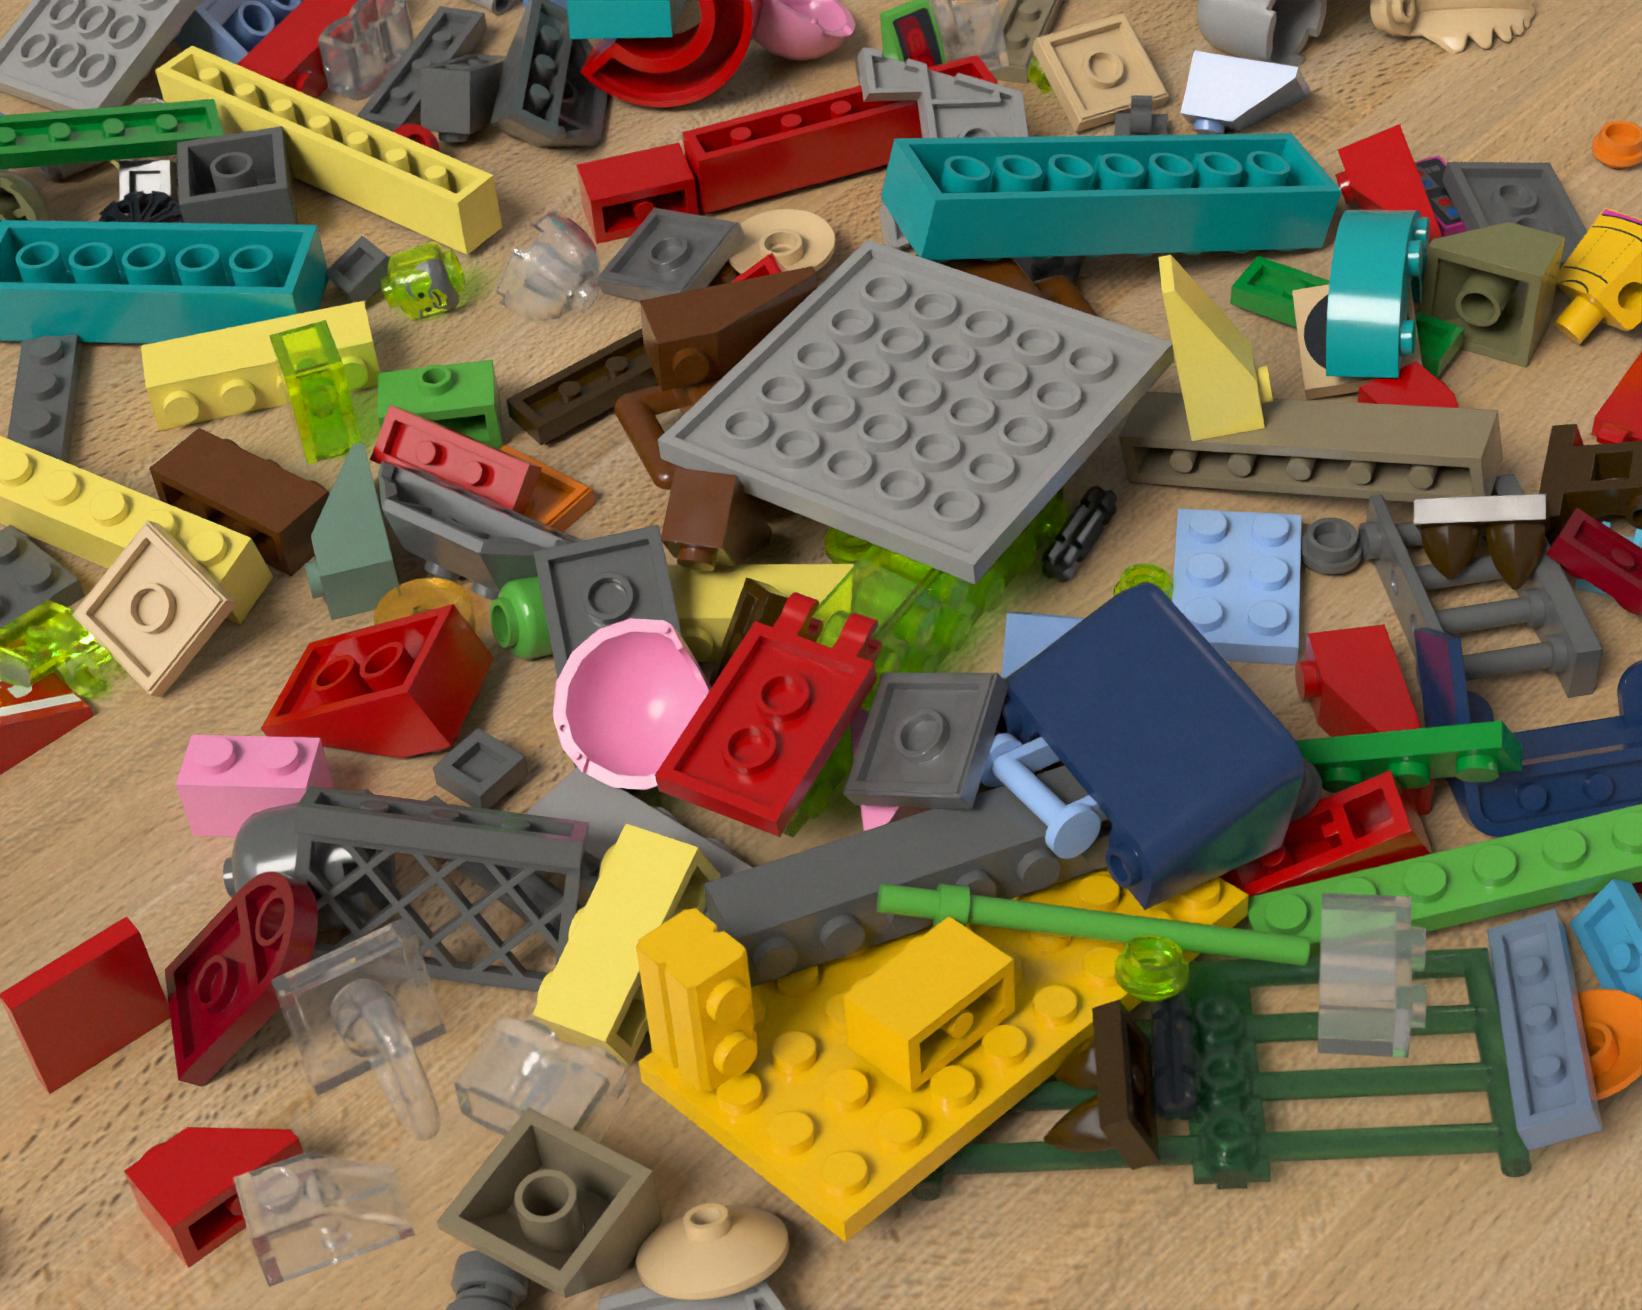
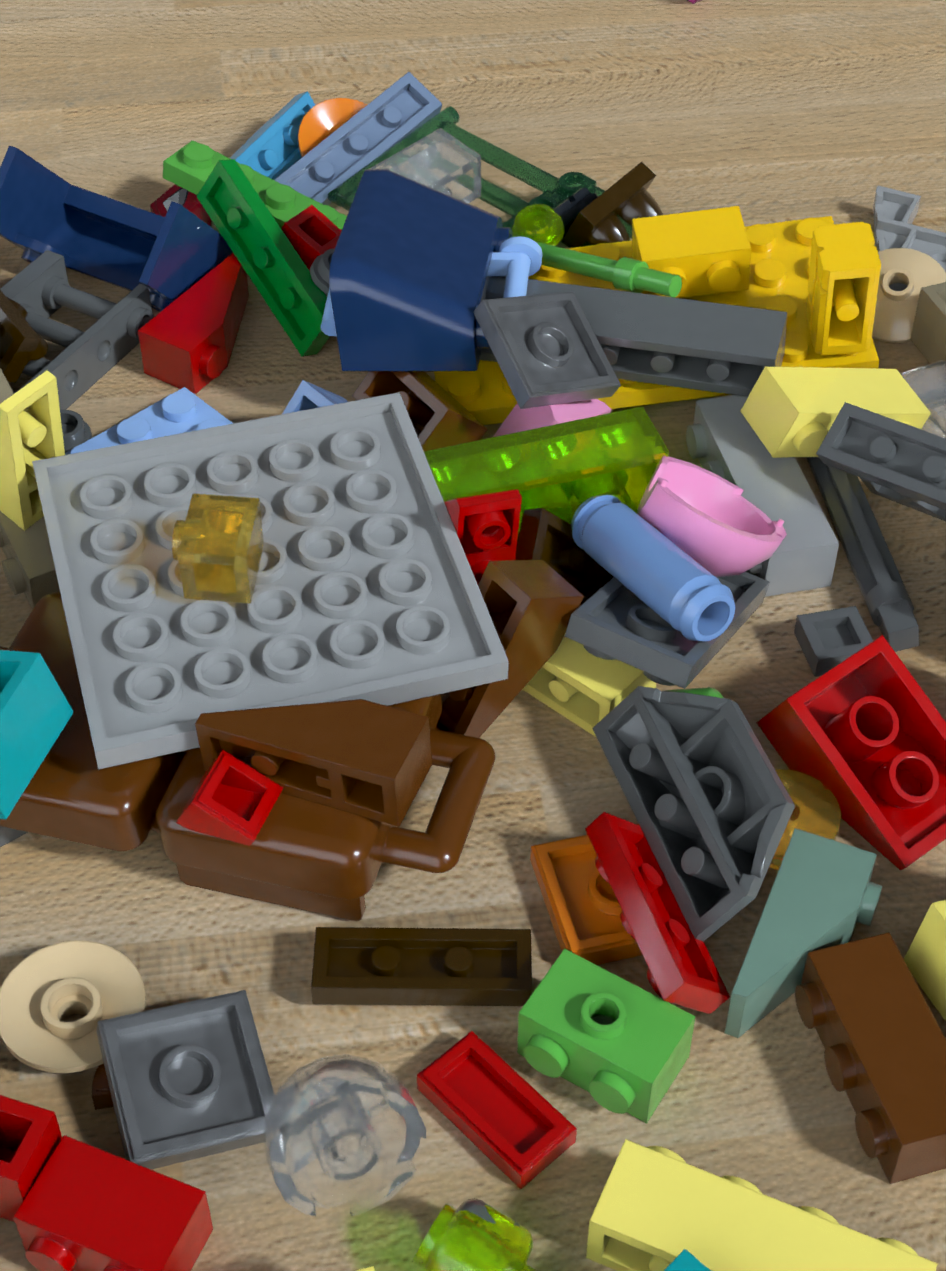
camera: 145 degrees left, 0 degrees up
clear neon green brick [269,320,362,465] -> none
red tile [654,592,883,837] -> none
none -> clear yellow brick [172,493,264,604]
none -> red tile [416,1031,577,1189]
none -> red slope [444,489,522,584]
none -> medium blue axle [572,495,735,641]

